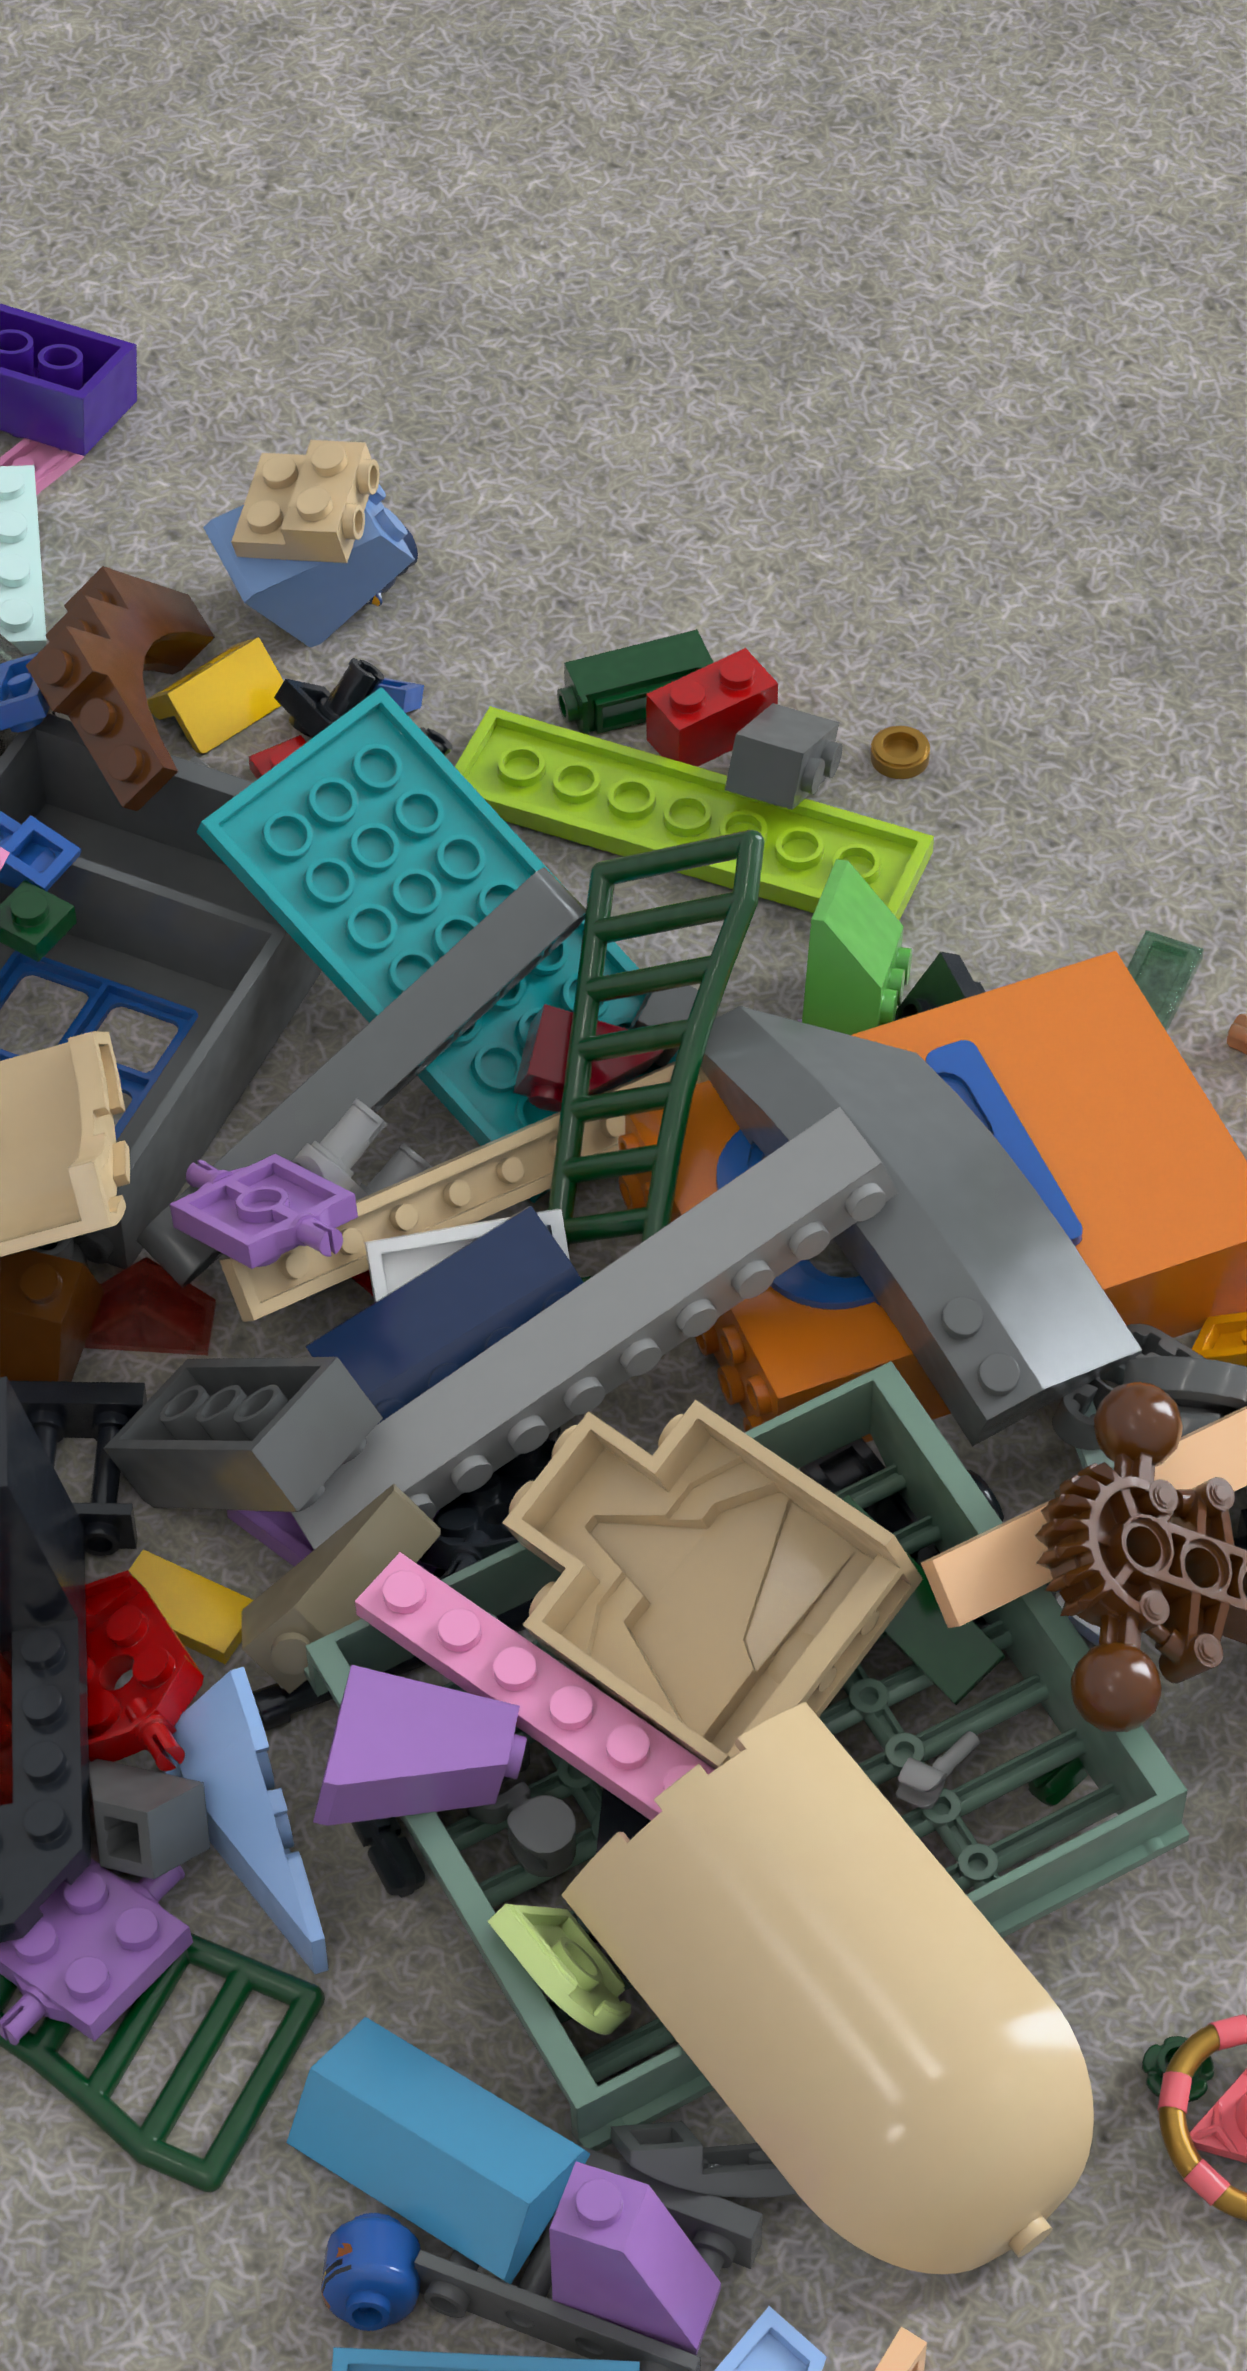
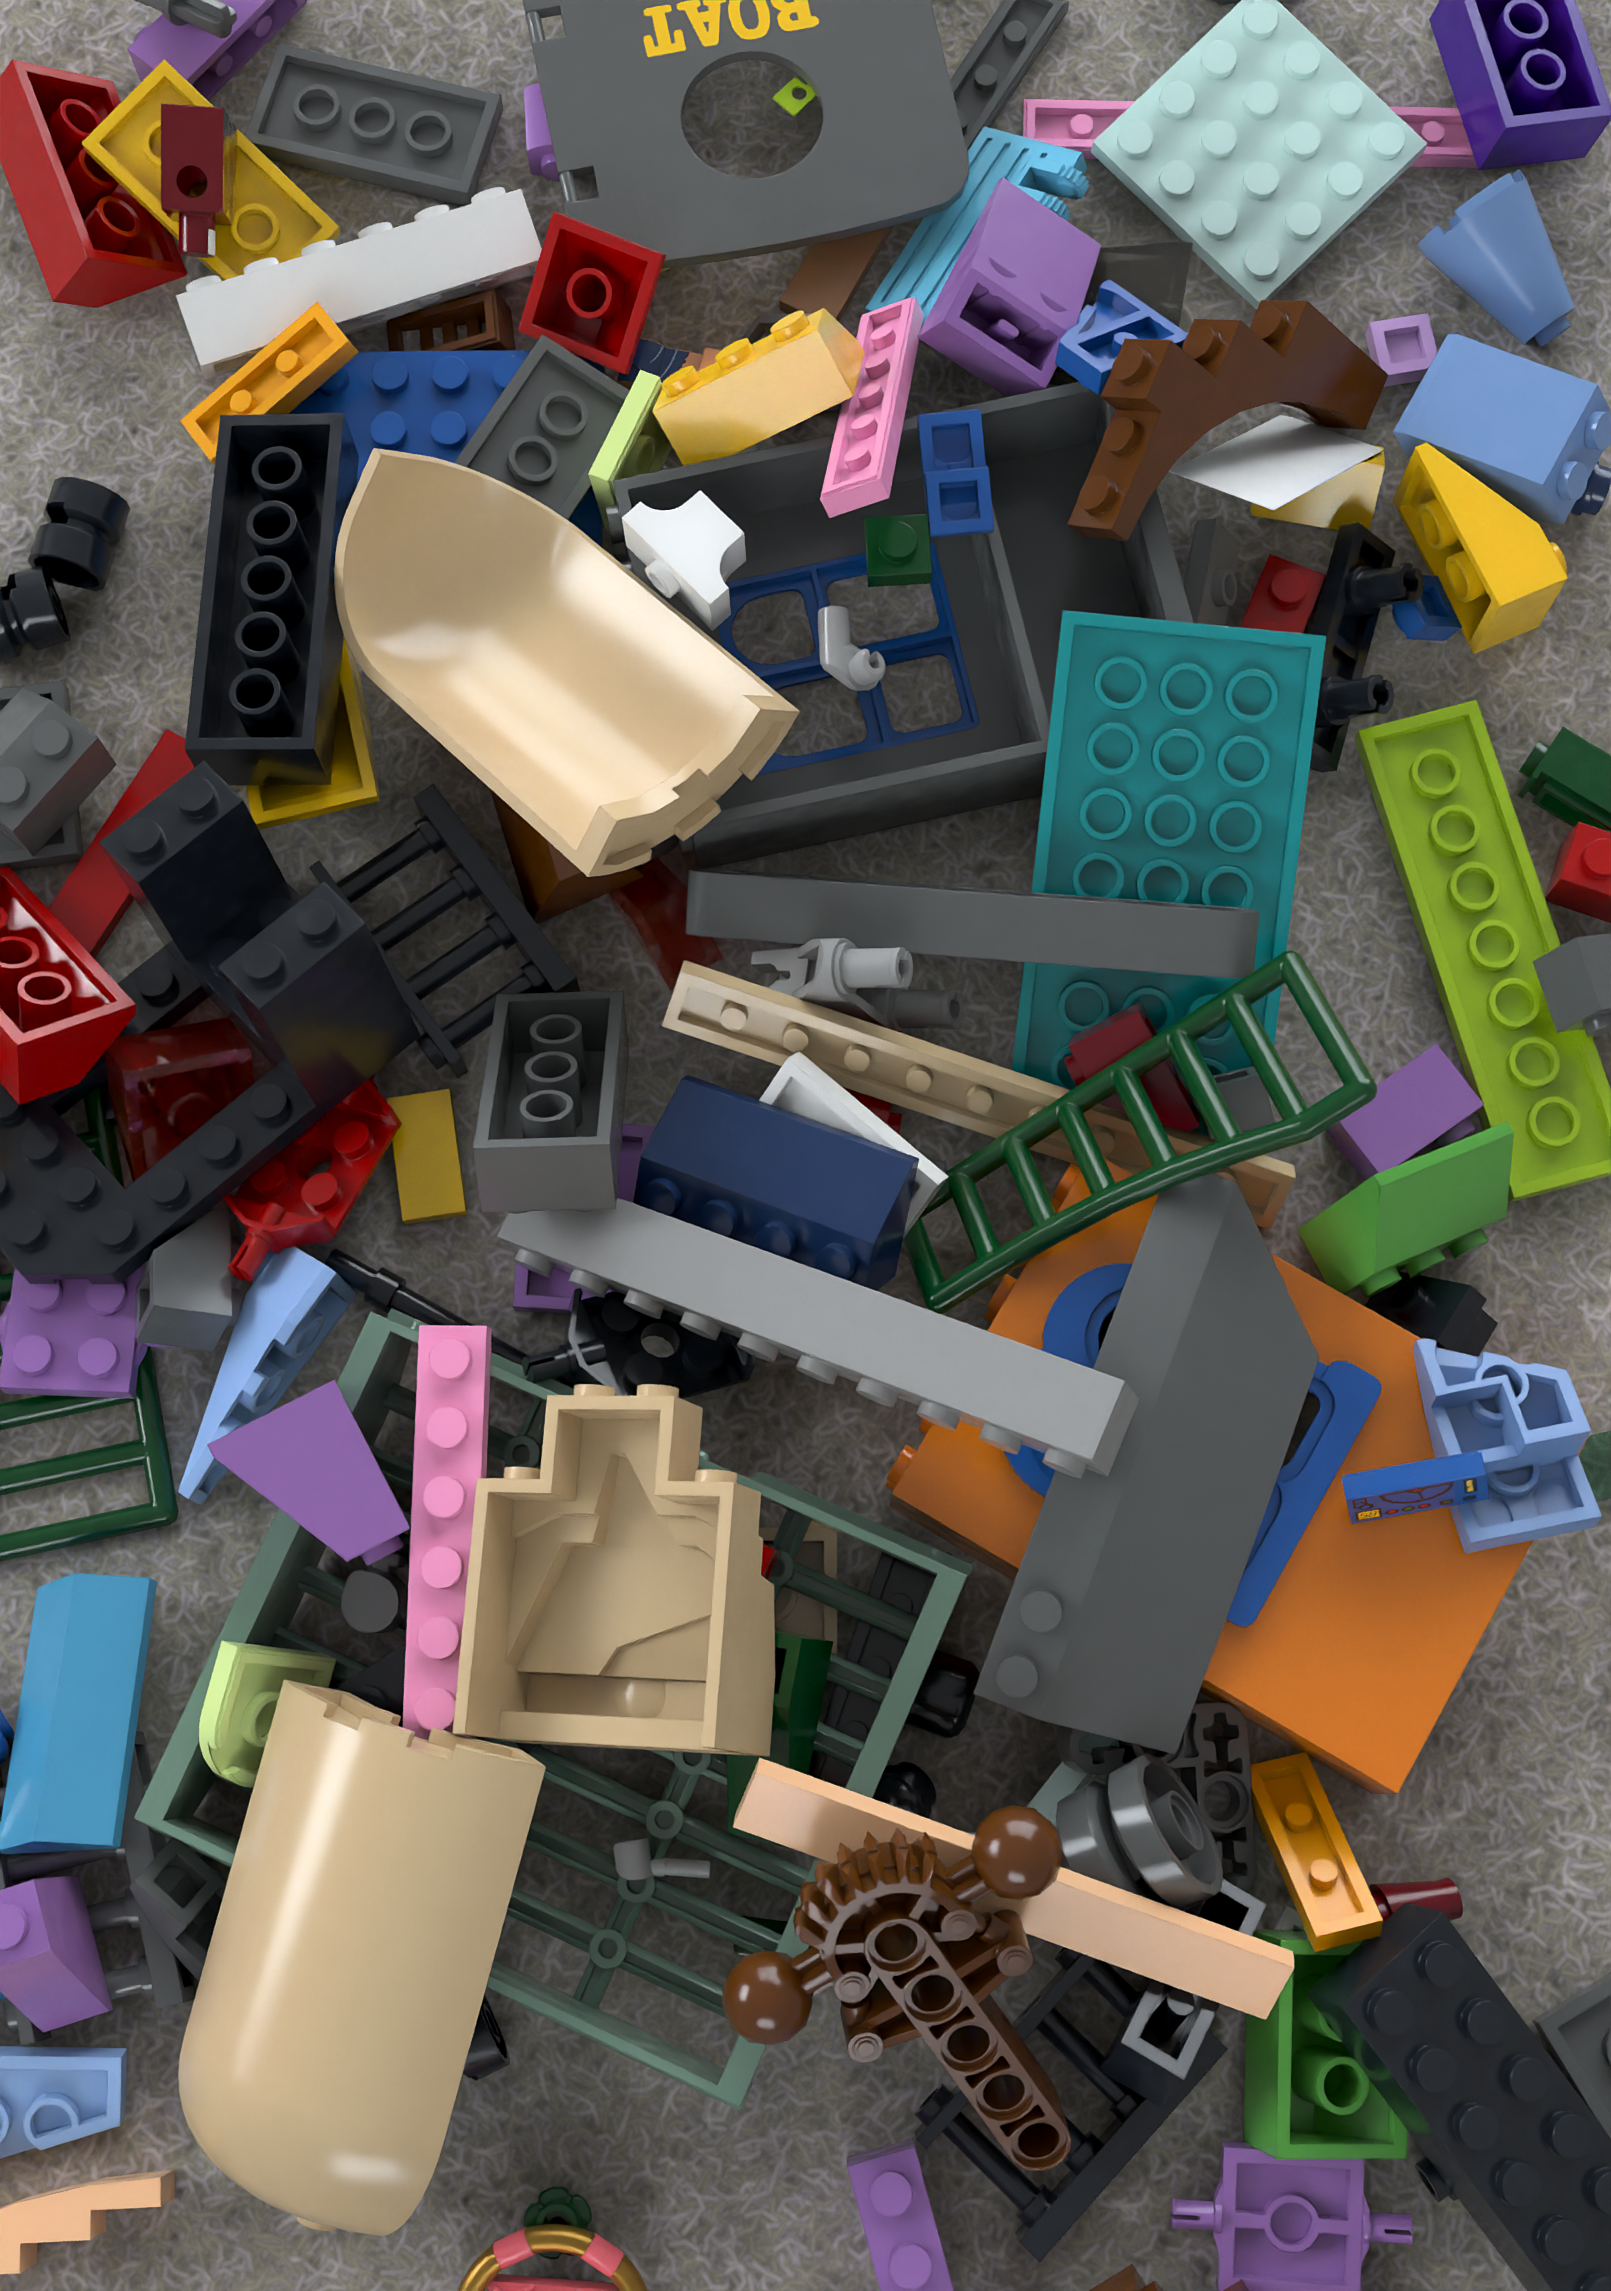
camera: 55 degrees right, 25 degrees up
medium lavender plate [170,1154,358,1269] -> none
tan plate [231,440,380,563] -> none
dark tan slope [241,1484,441,1694] -> none
none -> light grey arm [818,606,886,691]
none -> white sticker [1169,415,1383,510]
none -> medium lavender brick [1326,1044,1484,1181]
none -> blue tile [1341,1451,1489,1524]
none -> lavender plate [1365,313,1437,387]
none -> yellow slope [1392,442,1568,654]
none -> medium blue slope [1413,1338,1602,1554]
none -> medium blue cone [1418,169,1575,347]

